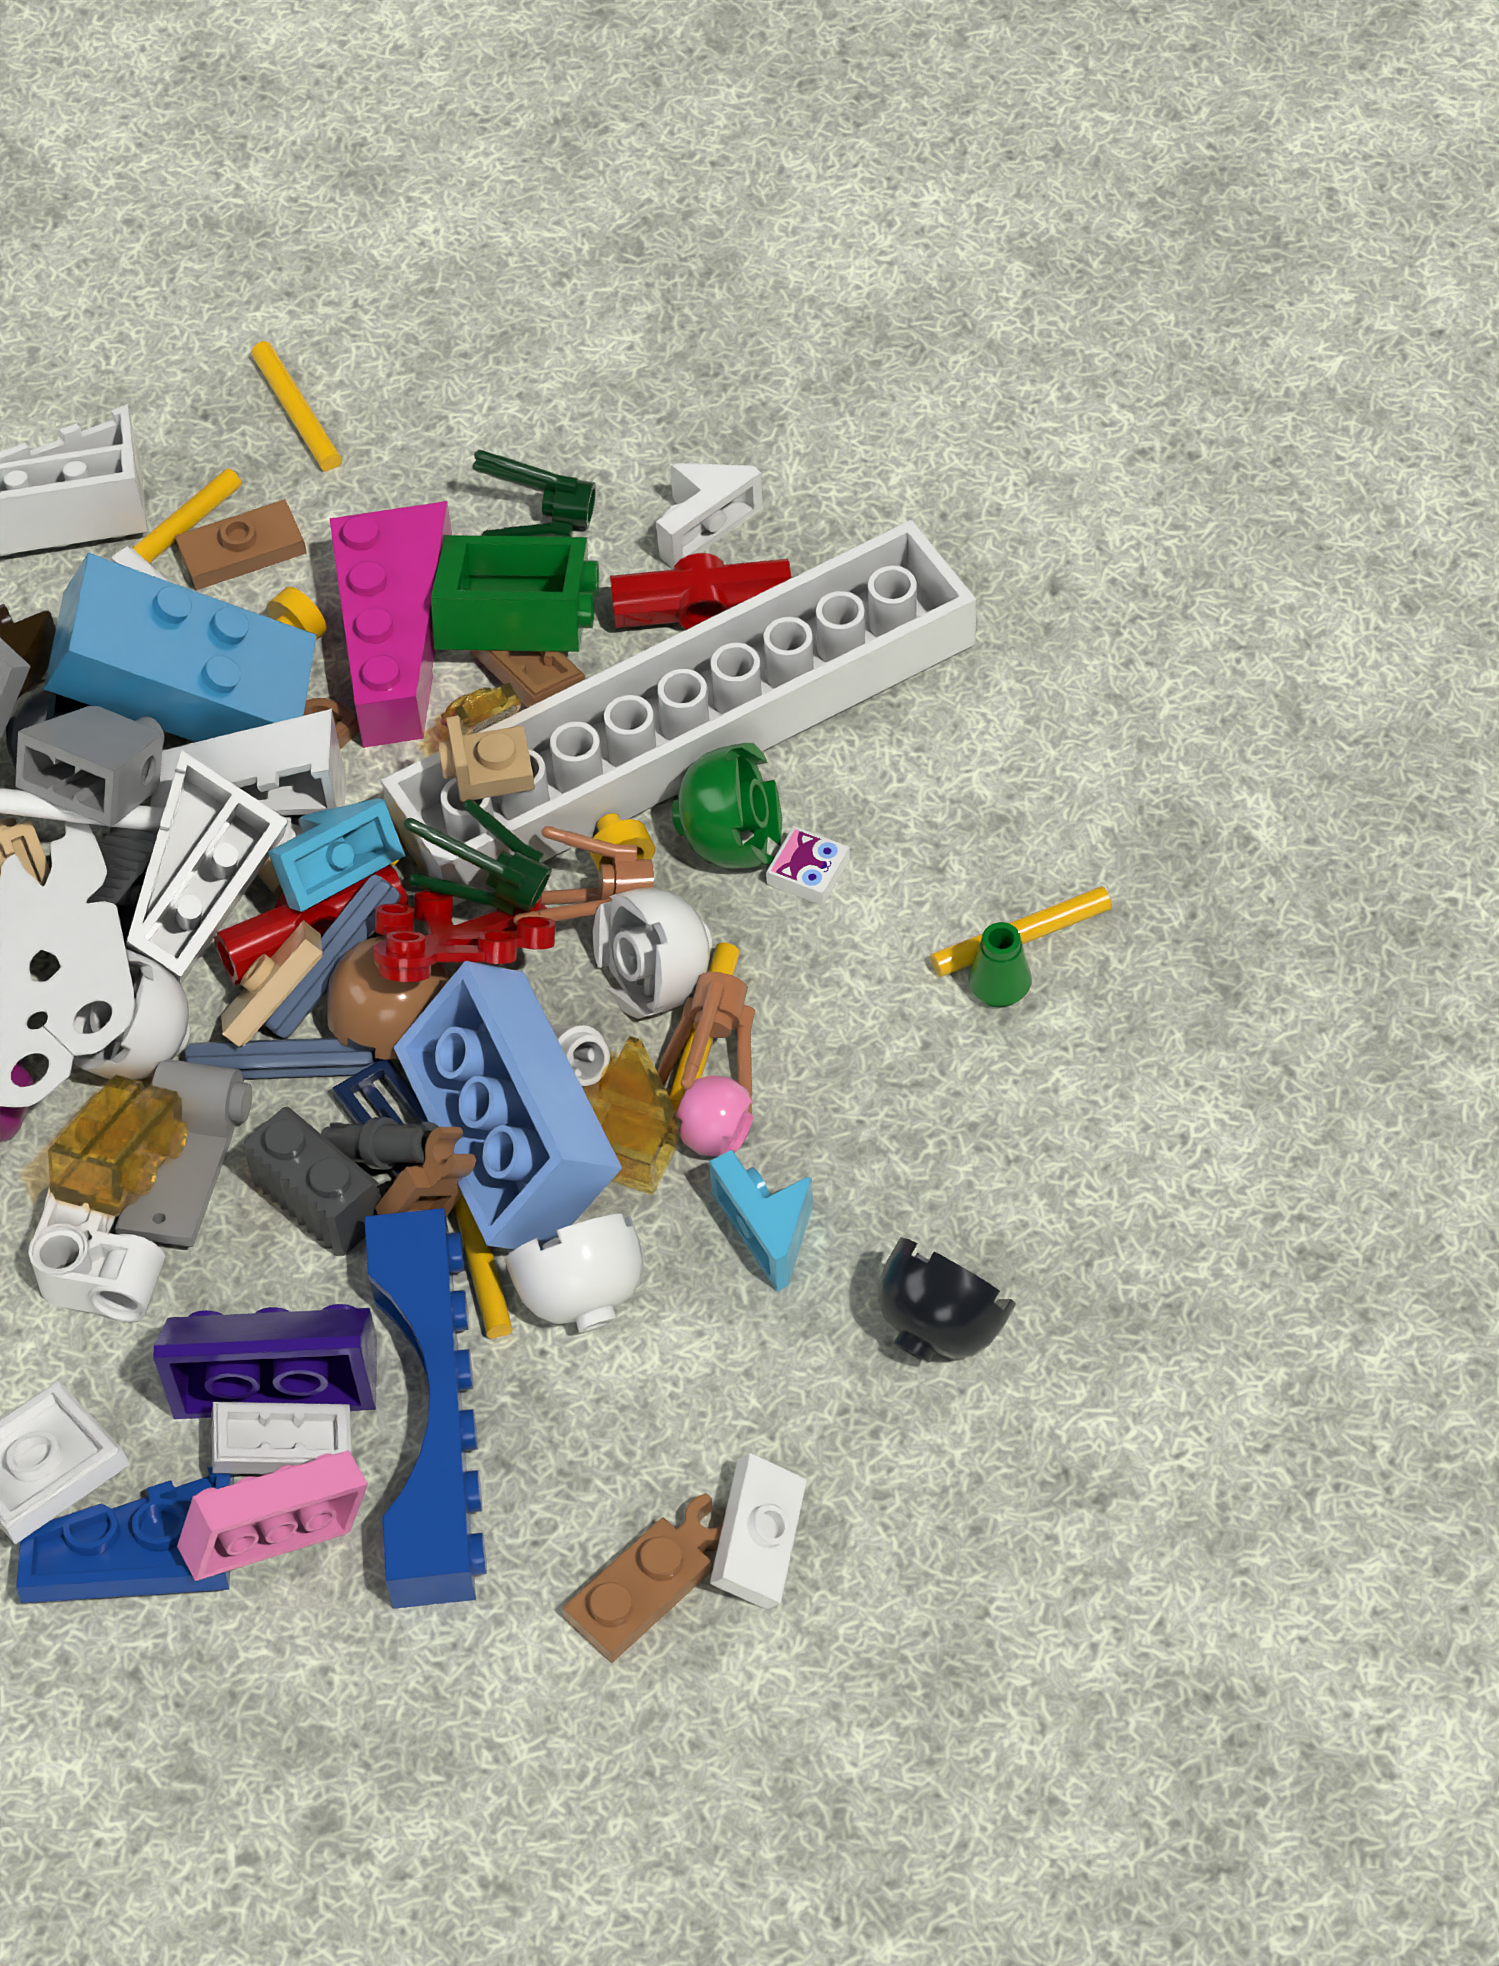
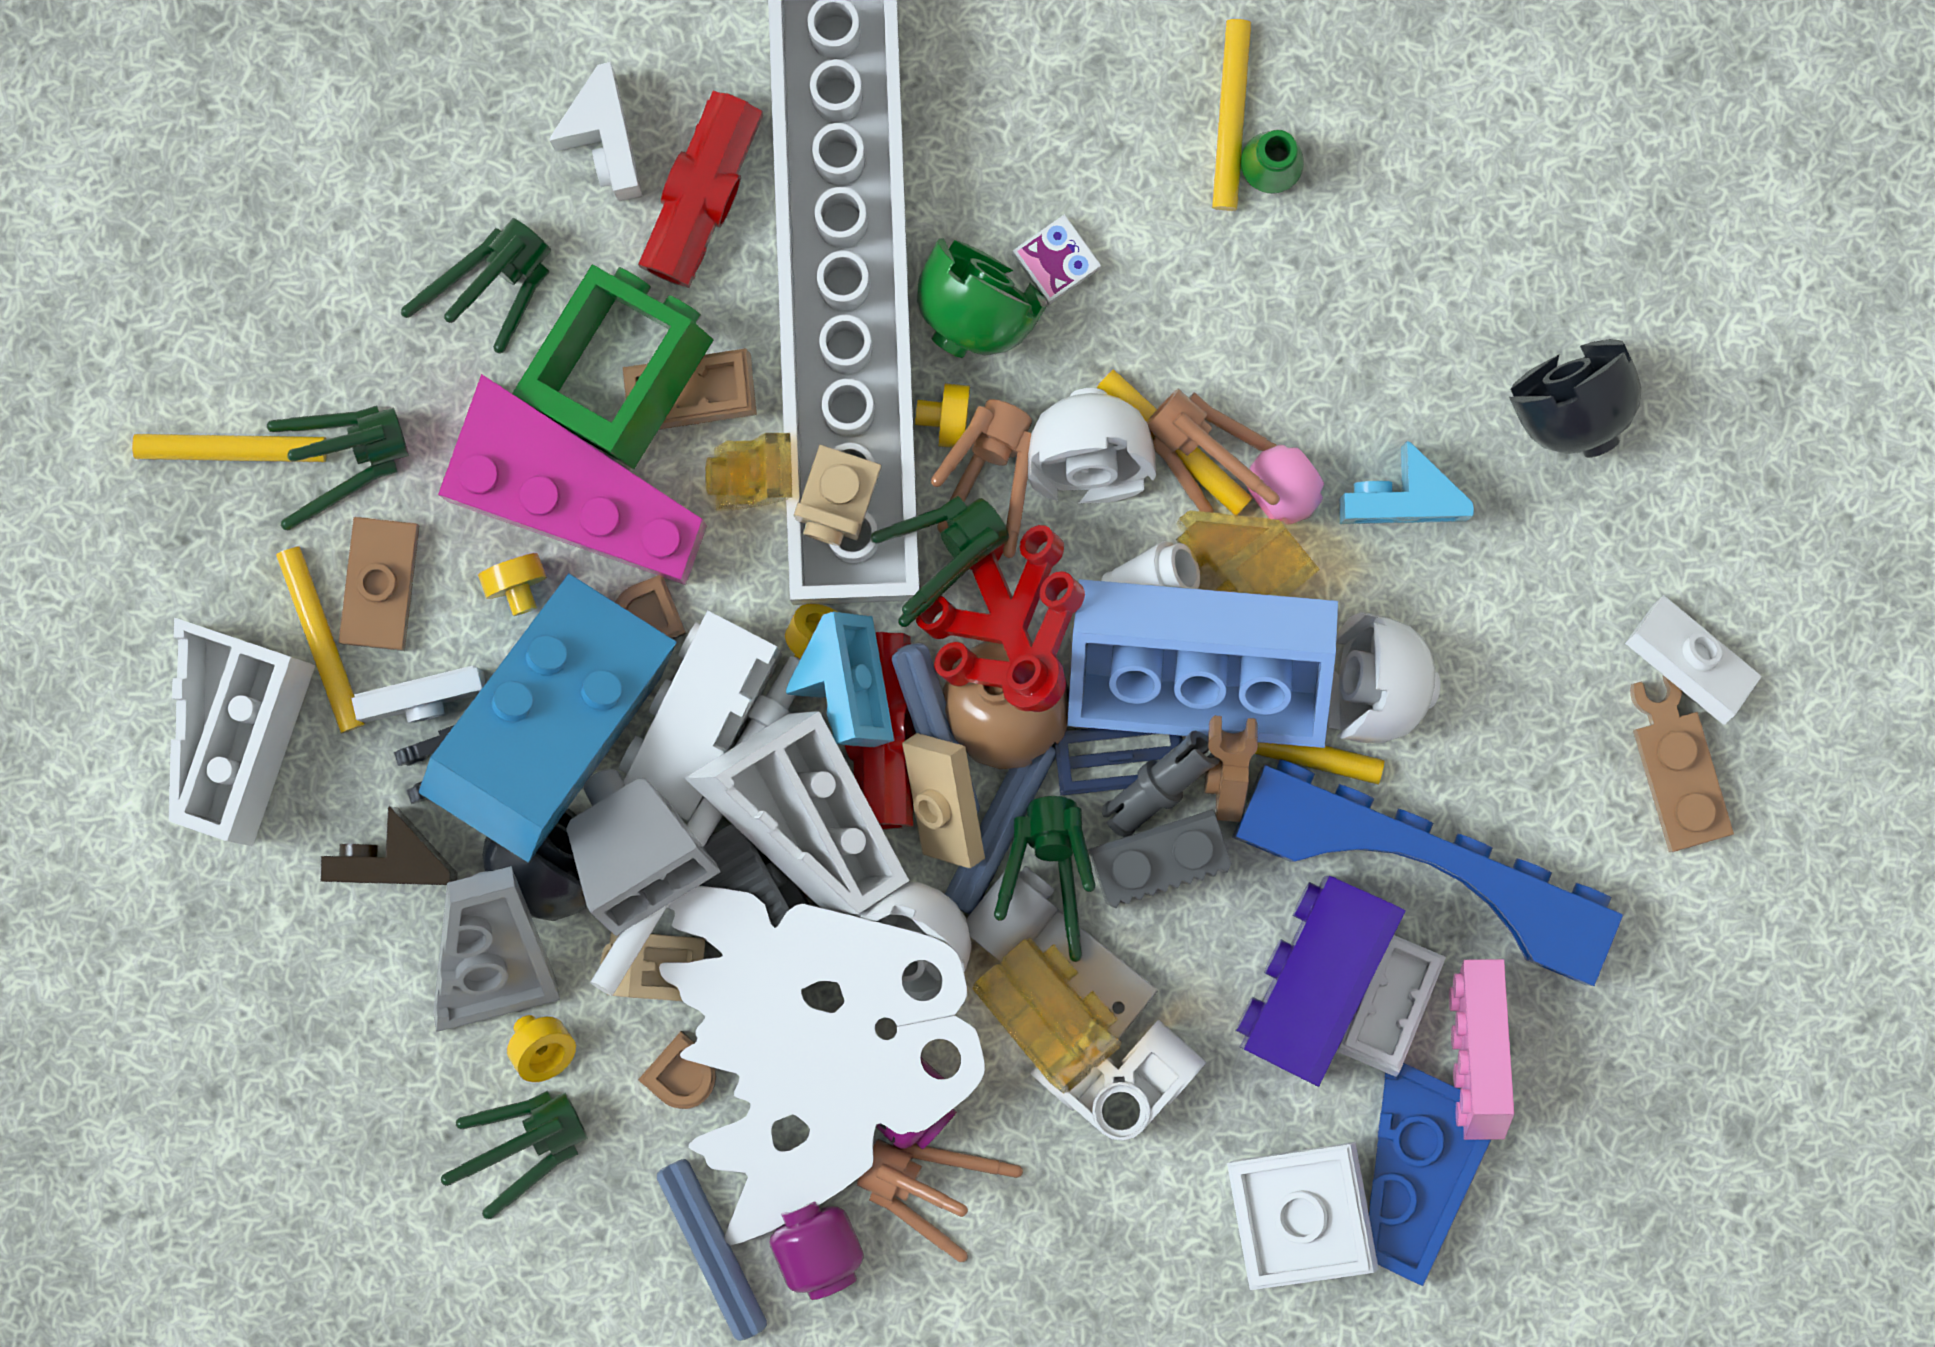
camera: 65 degrees left, 30 degrees up
none -> dark green plant [267,405,409,531]
none -> dark green plant [994,796,1096,962]

